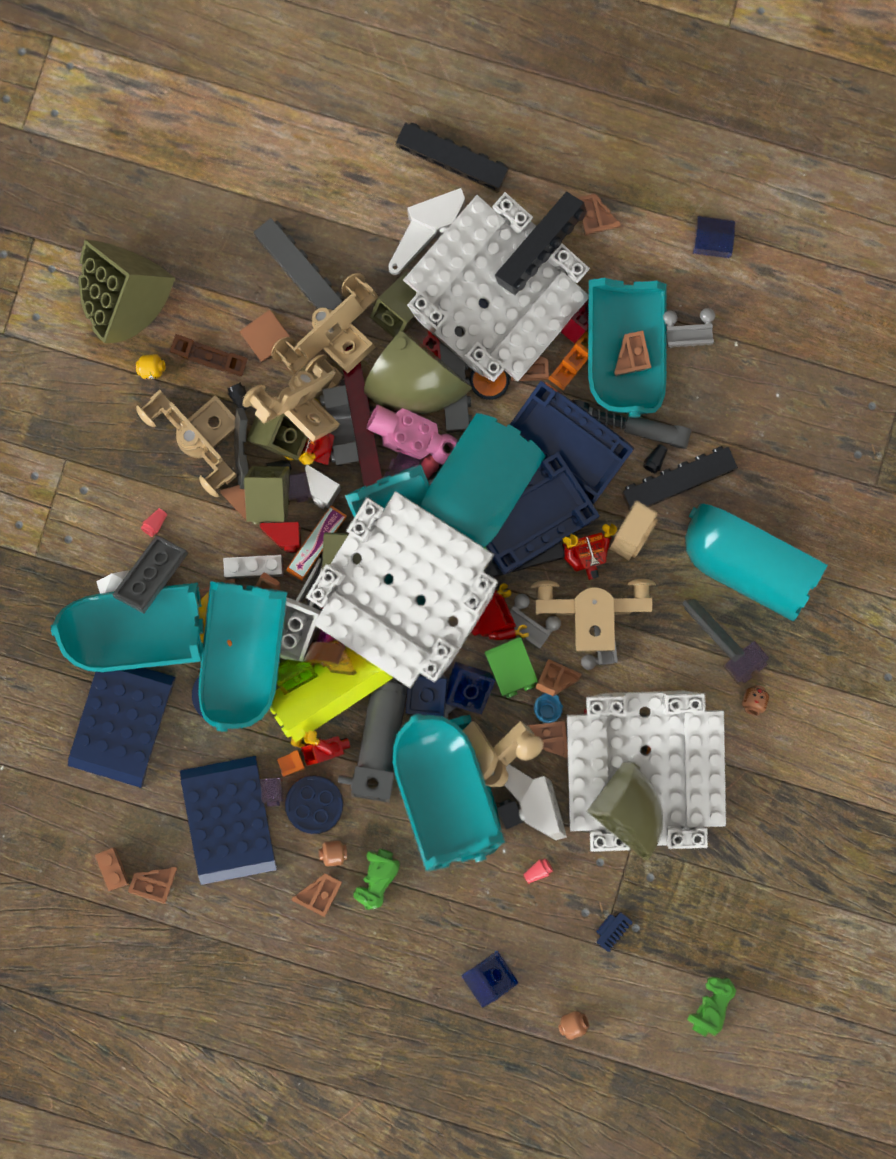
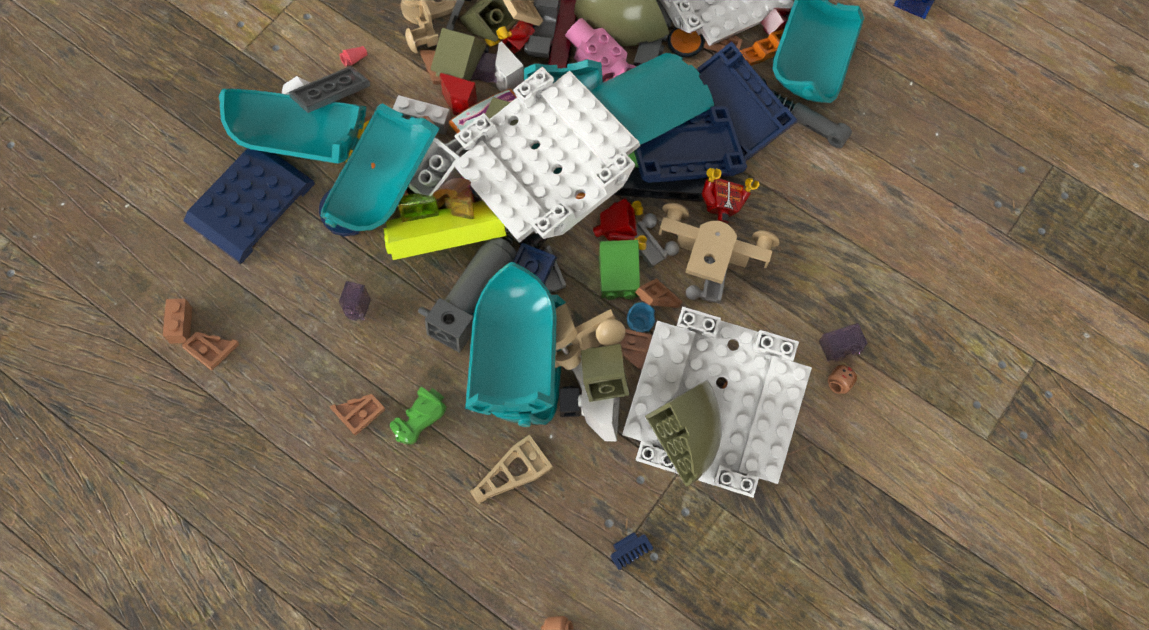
camera: 15 degrees right, 15 degrees down
dark blue slope [180,756,277,885] -> none
orange panel [277,750,305,777] -> none
dark blue tile [285,776,343,834] -> none
red torso [291,731,350,766] -> none
nougat head [319,840,347,867] -> none
clear blue slope [446,662,496,715] -> none
clear blue slope [461,950,519,1008] -> none
coral cone [523,858,553,884] -> none
tan brick [610,501,658,561] -> none
nougat wing [615,331,651,376] -> none
black brick [622,446,738,511] -> none
black cone [643,444,668,474] -> none
light grey gear [663,308,715,348] -> none
dark grey slope [683,599,745,662] -> none
teal panel [685,503,828,621] -> none
none -> tan plate [470,435,553,504]
none -> olive slope [581,344,629,402]

